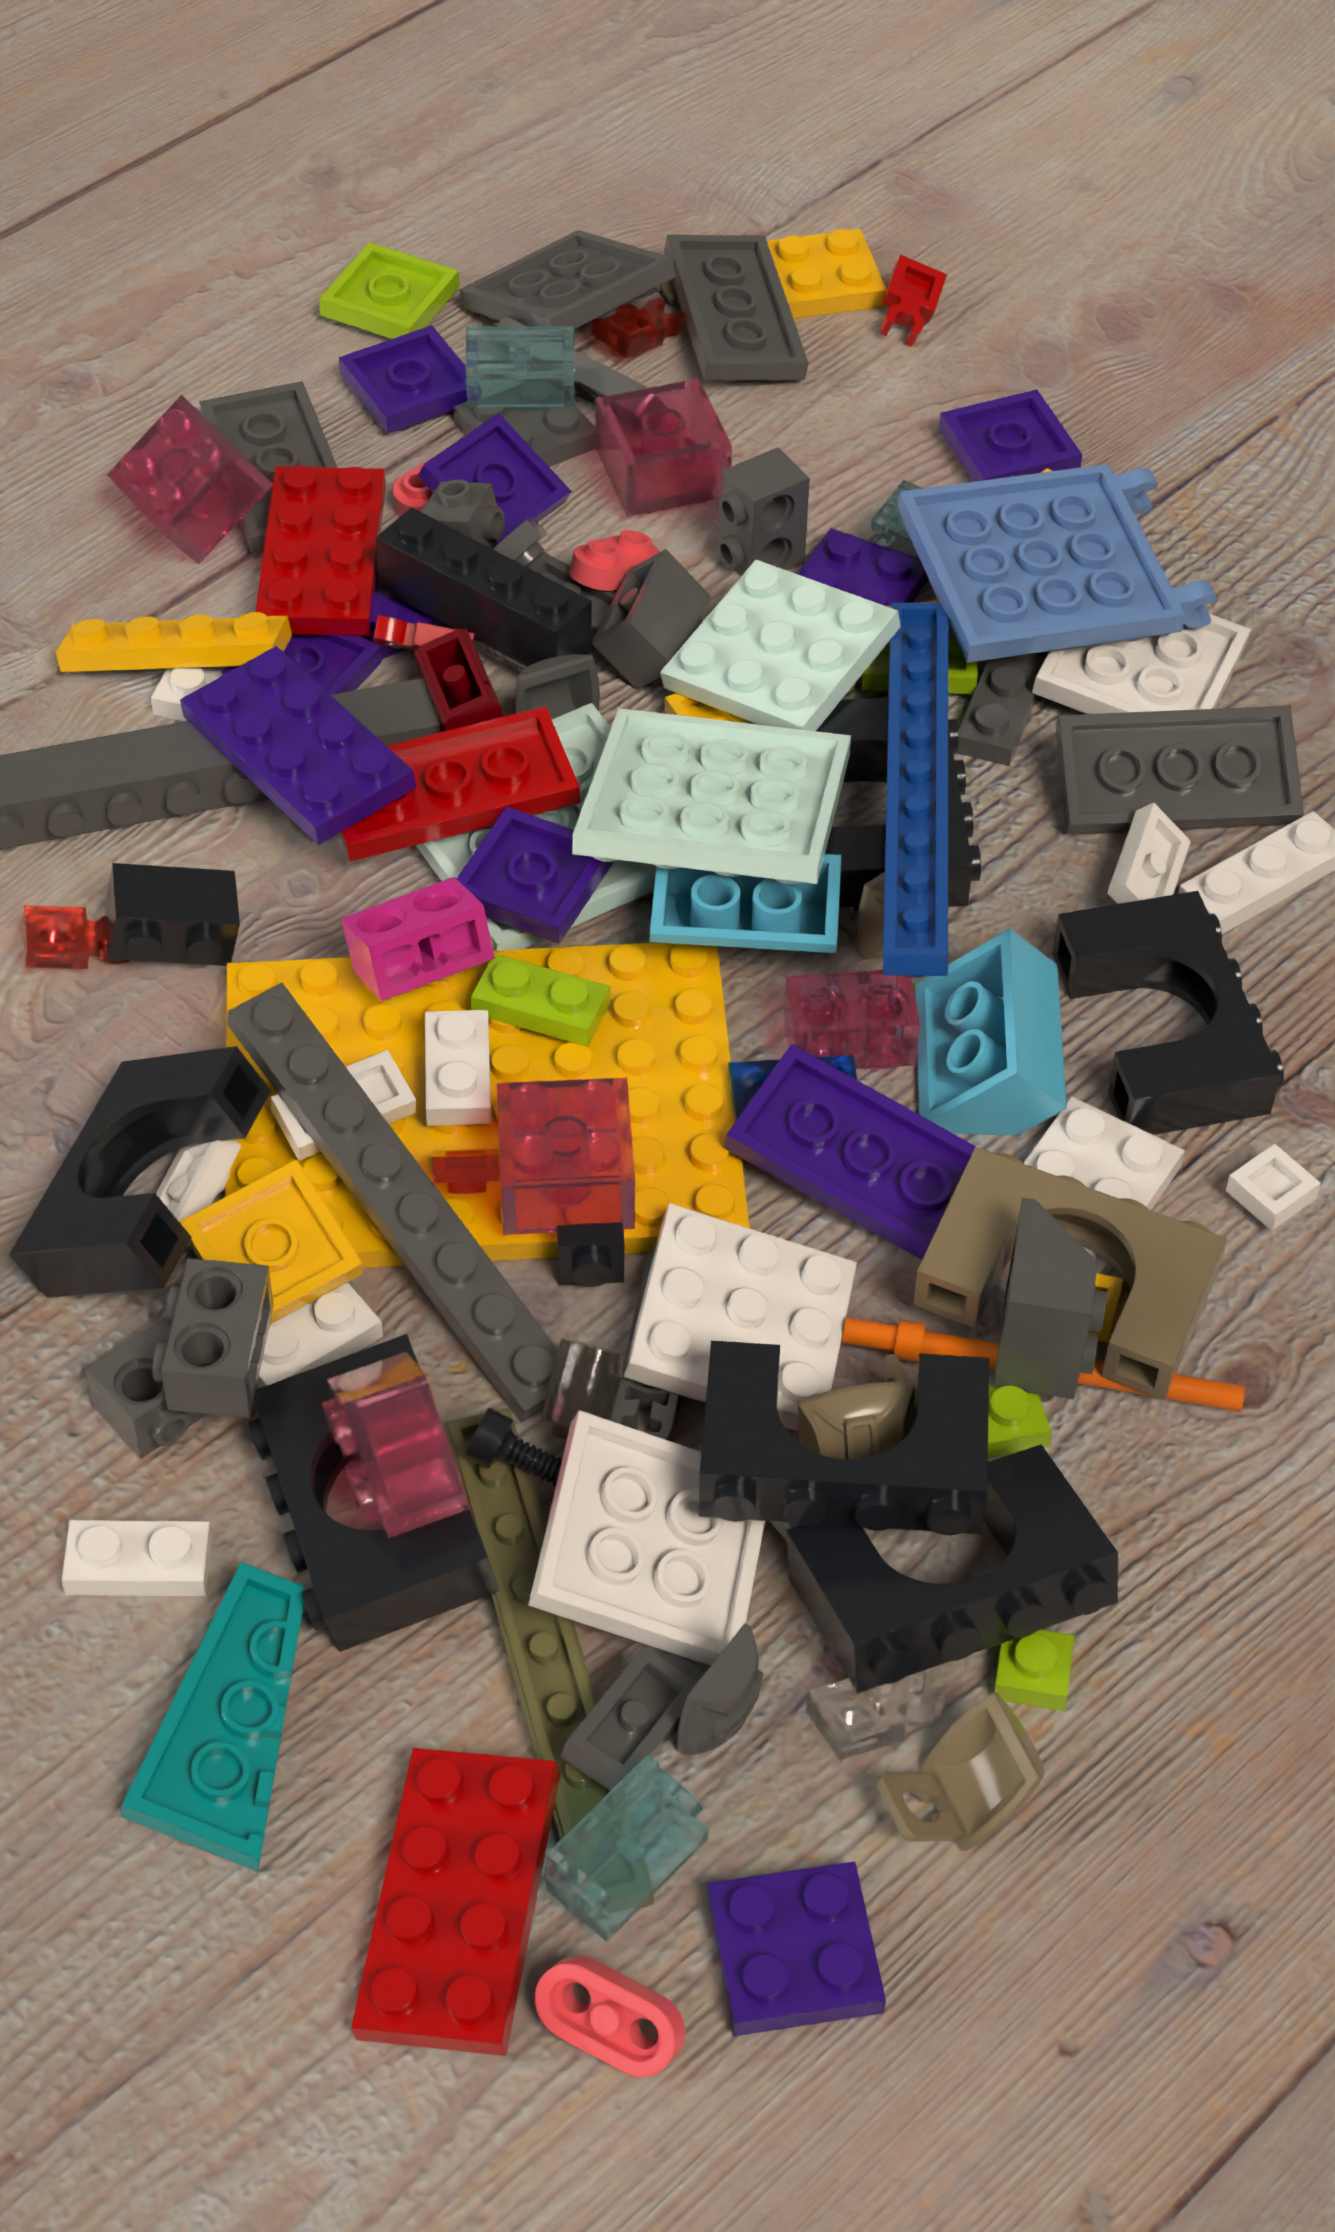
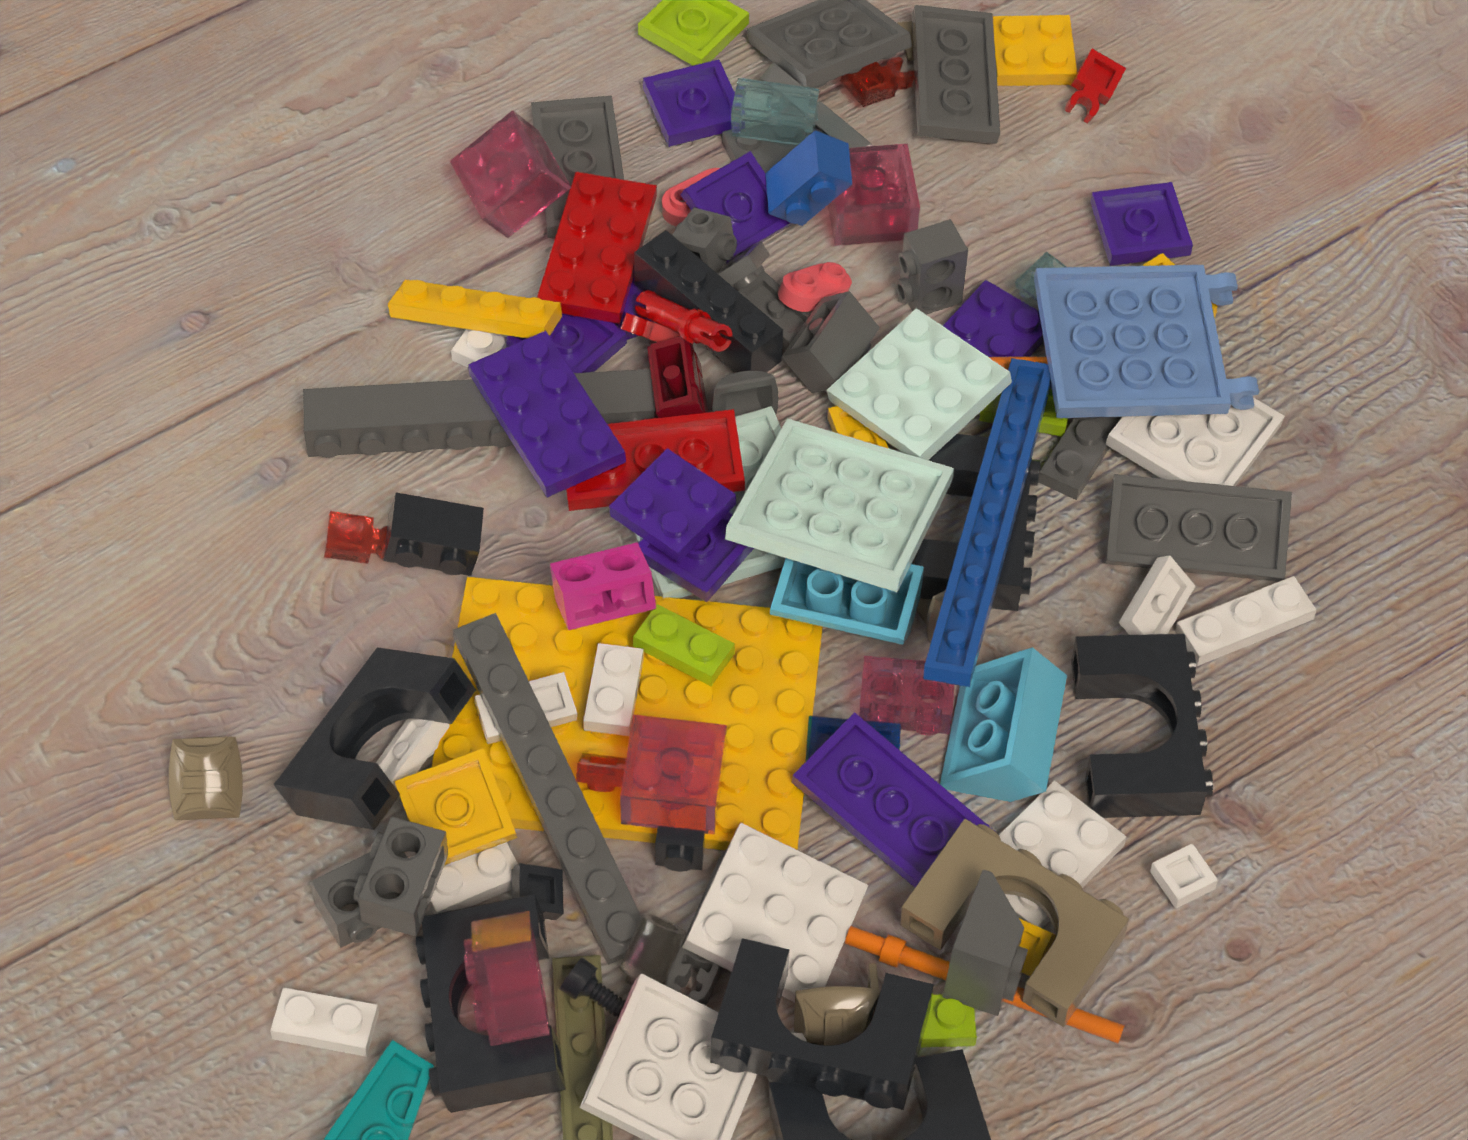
camera: 10 degrees right, 5 degrees up
none -> black plate [511,863,564,920]
none -> dark purple plate [609,448,736,563]
none -> red pin [635,290,732,352]
none -> blue brick [765,130,852,226]

